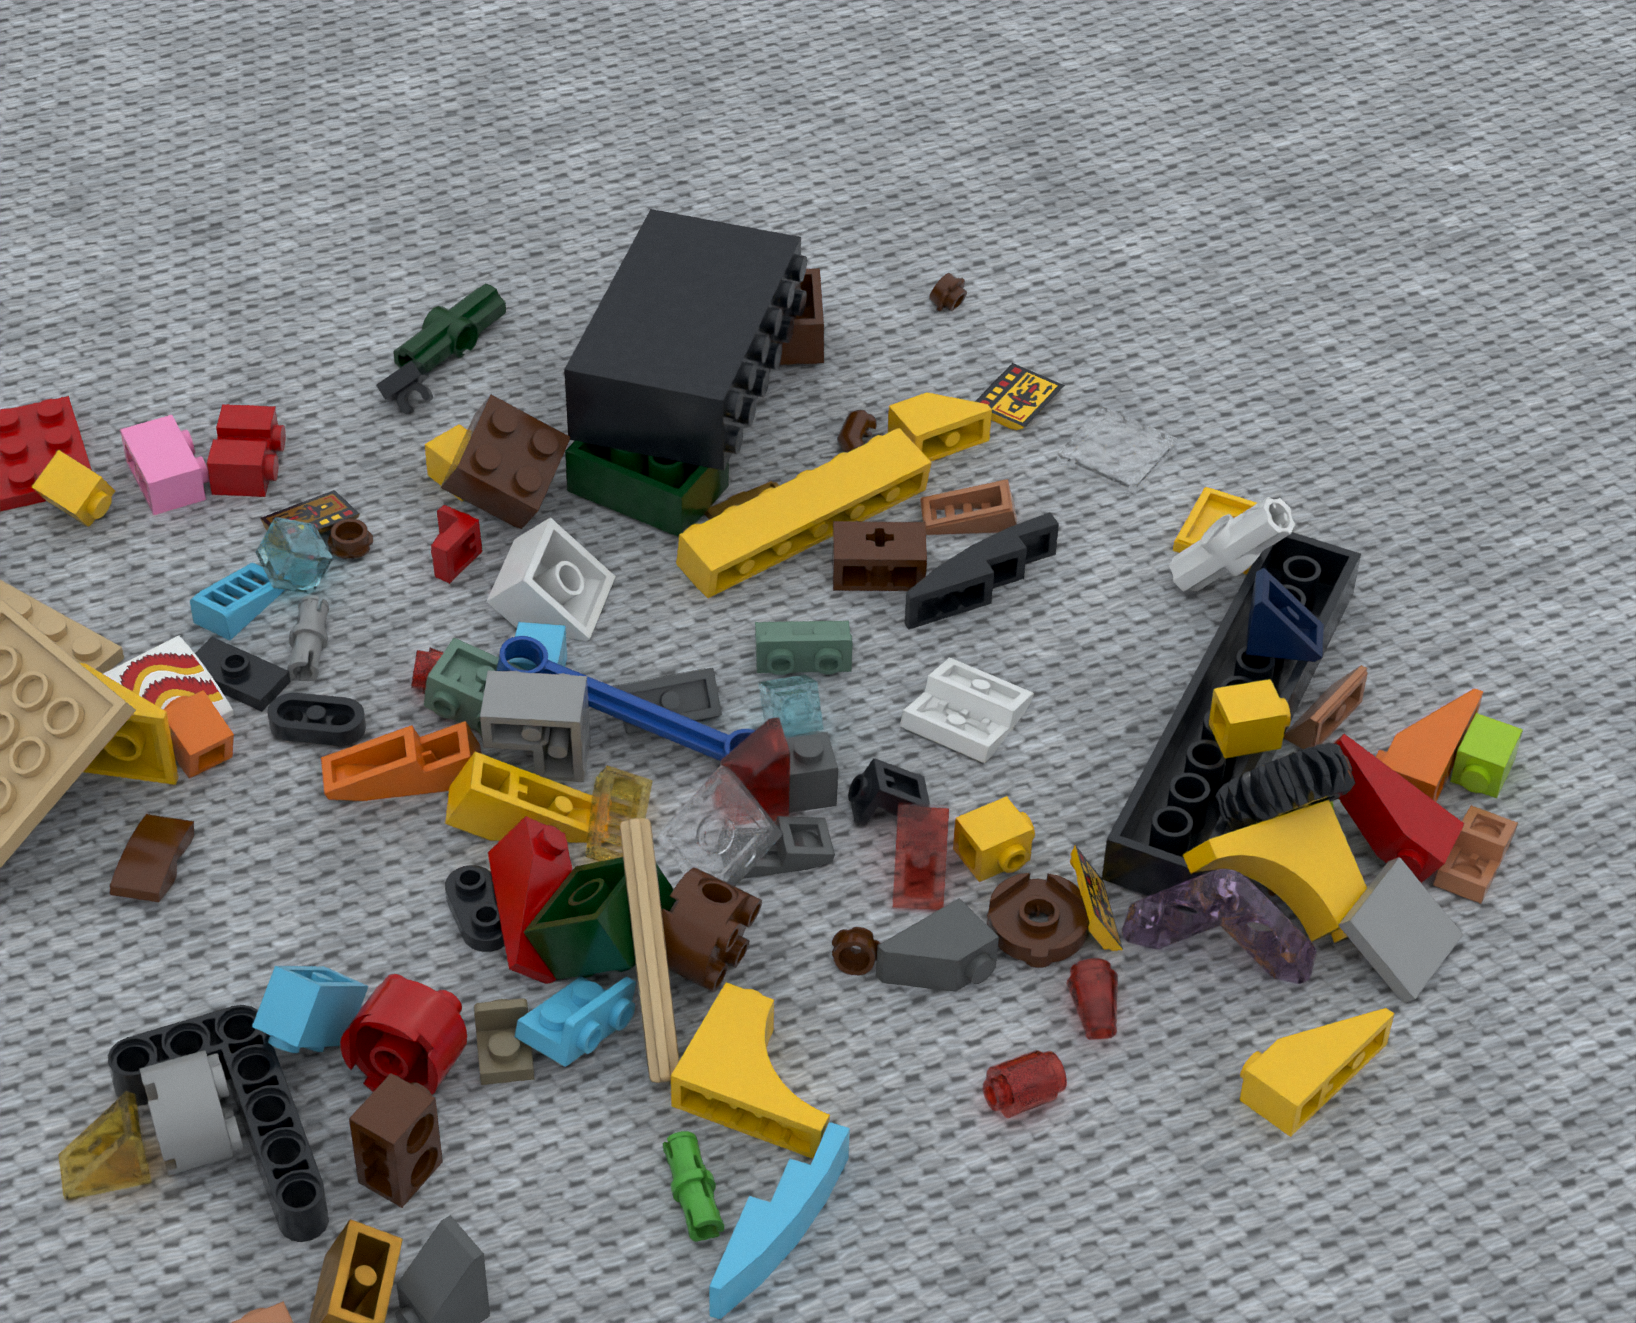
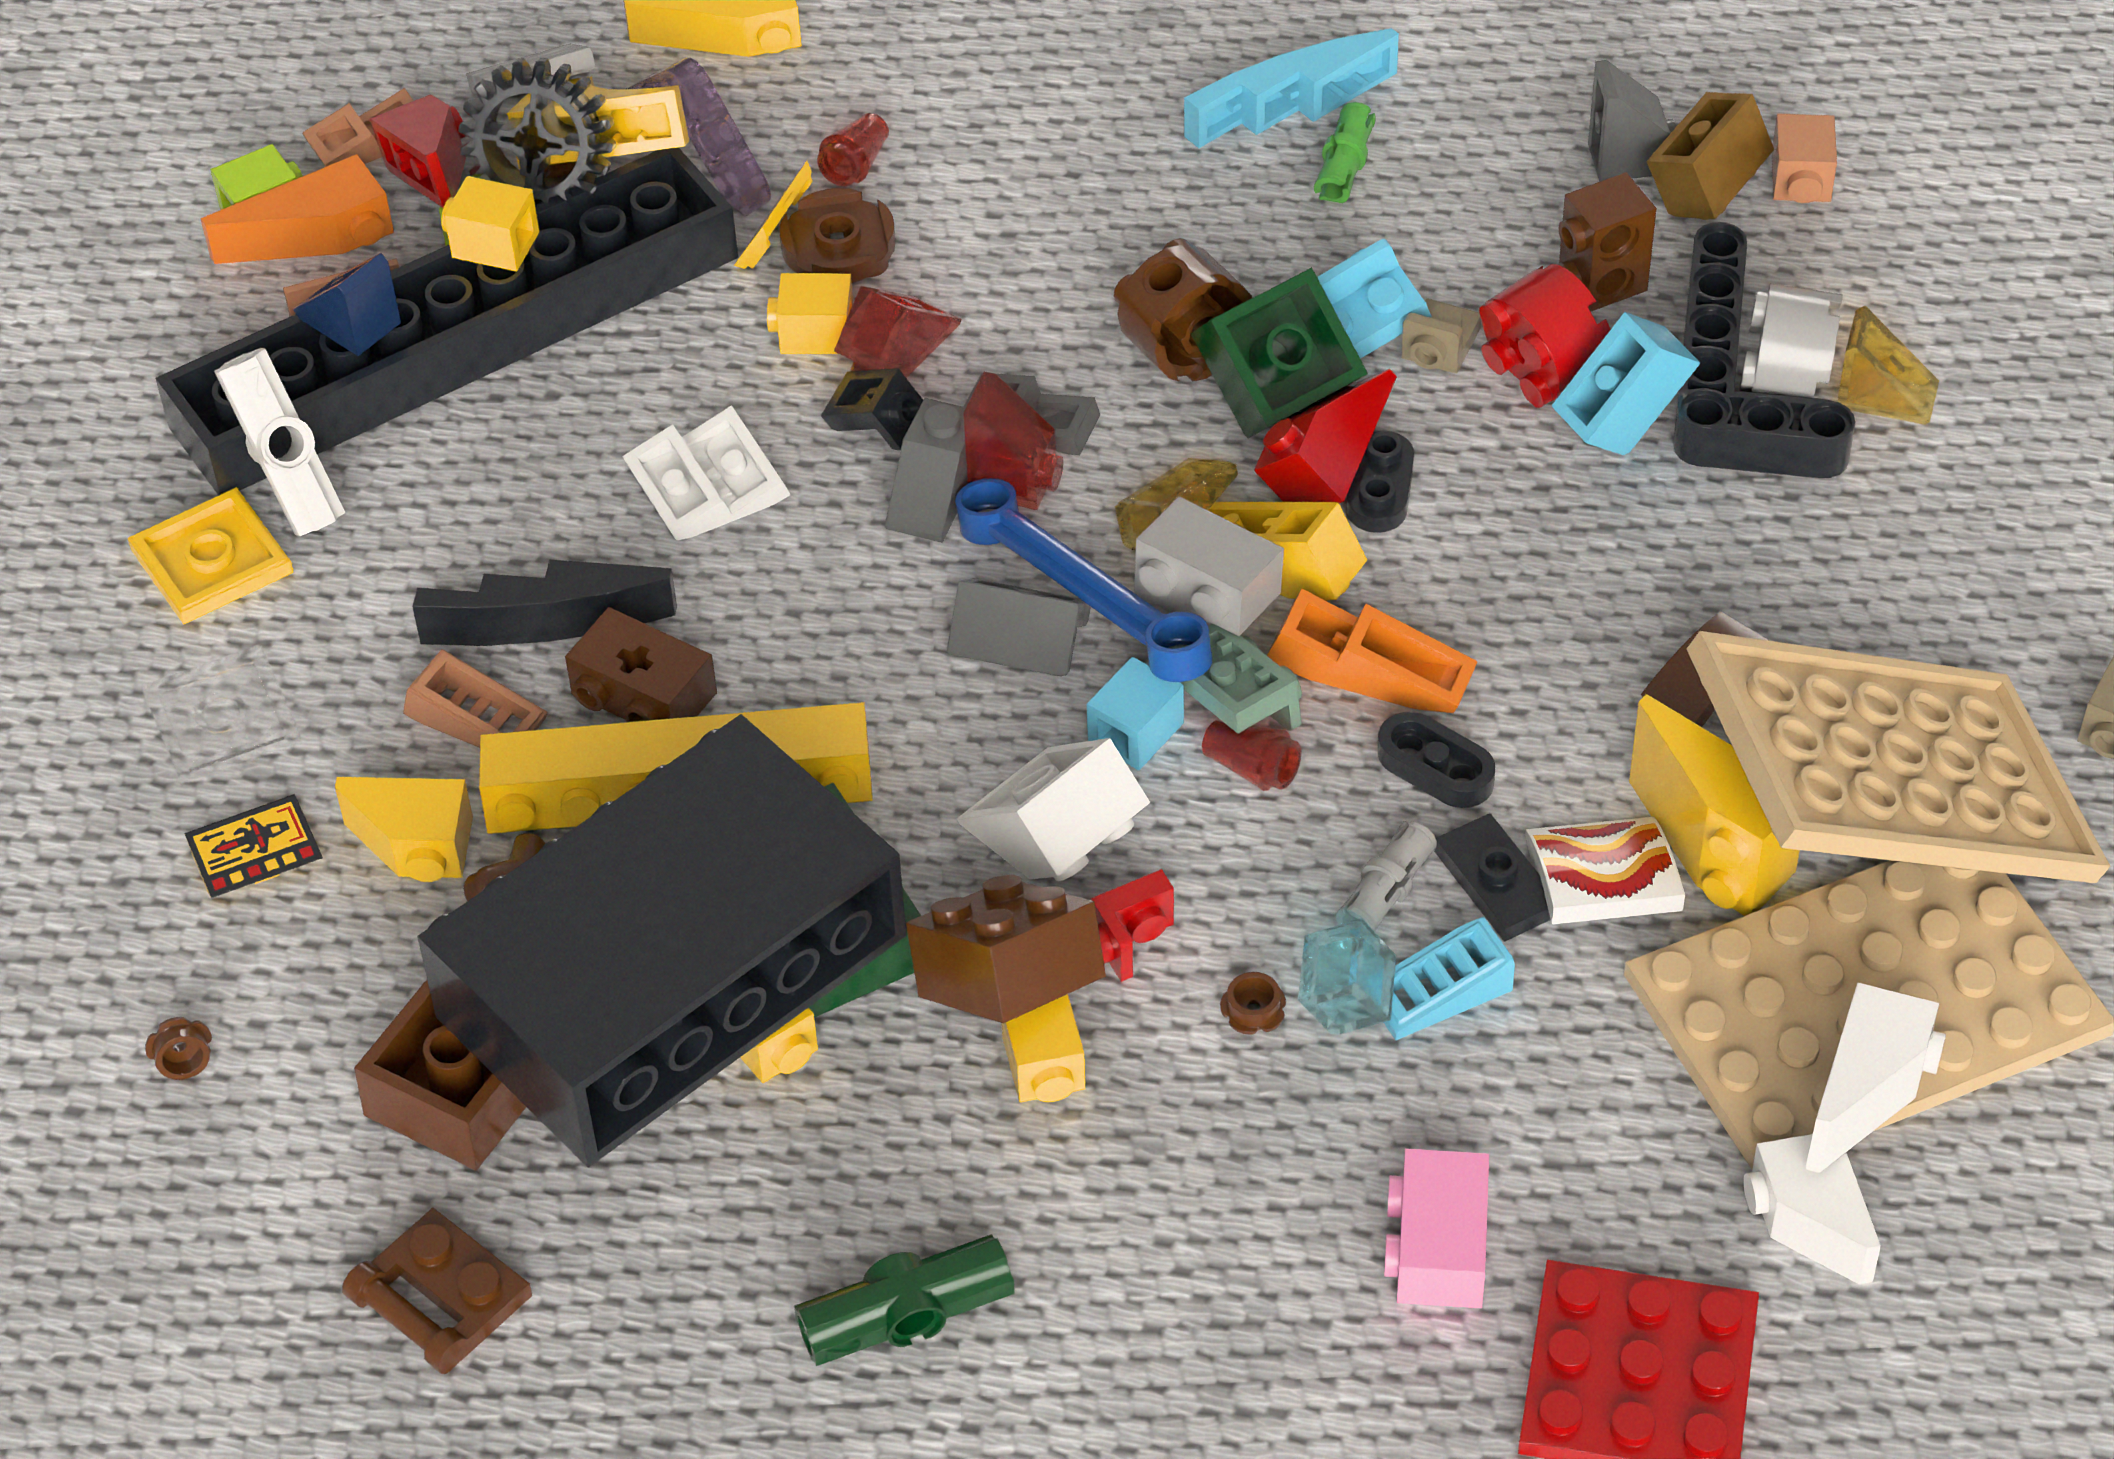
camera: 145 degrees left, 5 degrees up
yellow brick [32,450,116,527] -> none
orange brick [163,690,234,779] -> none
red brick [207,404,286,497] -> none
piece [260,490,360,547] -> none
black tile [376,360,433,414] -> none
tan axle [620,818,679,1083] -> none
clear tile [656,764,783,886] -> none
yellow arch [671,982,830,1159] -> none
sand green bracket [755,621,853,675] -> none
clear light blue brick [759,675,824,738] -> none
reddish brown plate [832,927,881,976] -> none
dark grey slope [876,898,999,992] -> none
clear red brick [983,1050,1067,1118] -> none

